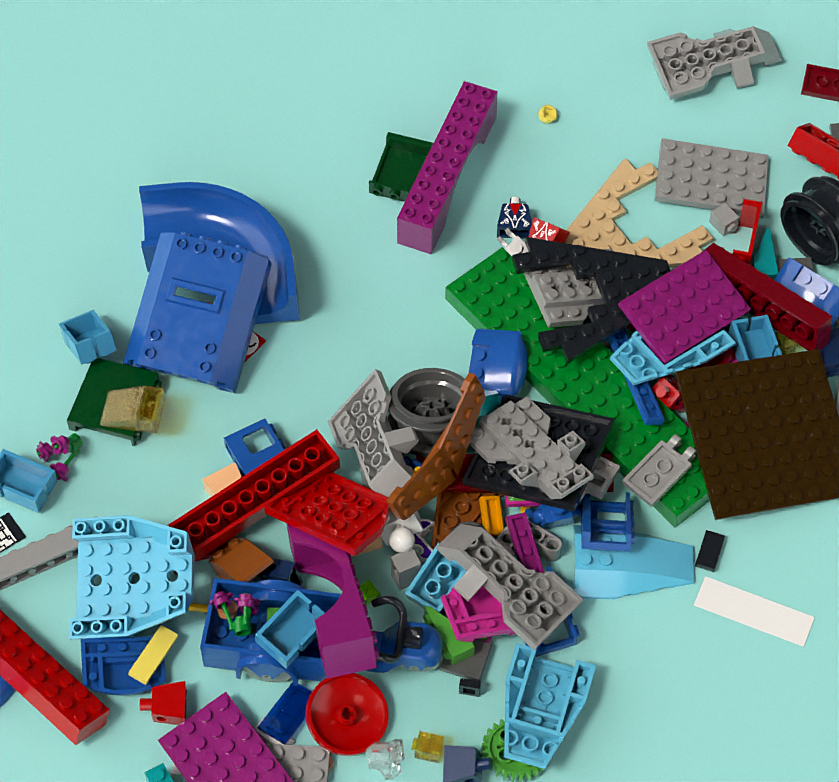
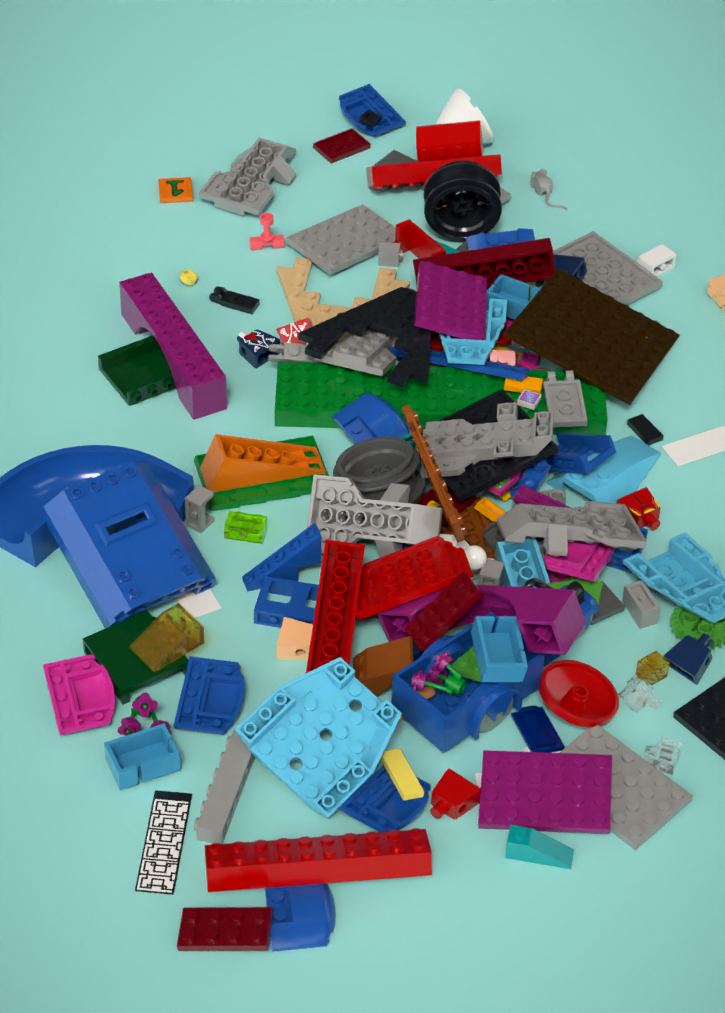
camera: 50 degrees left, 15 degrees down
dark azure piece [58,310,117,365] -> none
black tile [459,678,481,697] -> none
none -> dark pink slope [43,654,115,736]
none -> orange tile [158,177,193,203]
none -> blue slope [173,656,245,735]
none -> white sticker [175,589,222,620]
none -> light grey panel [185,485,214,533]
none -> orange piece [194,434,329,511]
none -> black hinge [209,286,260,315]
none -> clear neon green brick [224,511,267,544]
none -> blue slope [242,523,321,592]
none -> coral bar [250,213,285,250]
none -> dark red plate [405,571,484,652]
none -> light orange tile [504,377,543,394]
none -> tile [517,389,542,410]
none -> red torso [617,487,660,530]
none -> light grey panel [622,580,660,629]

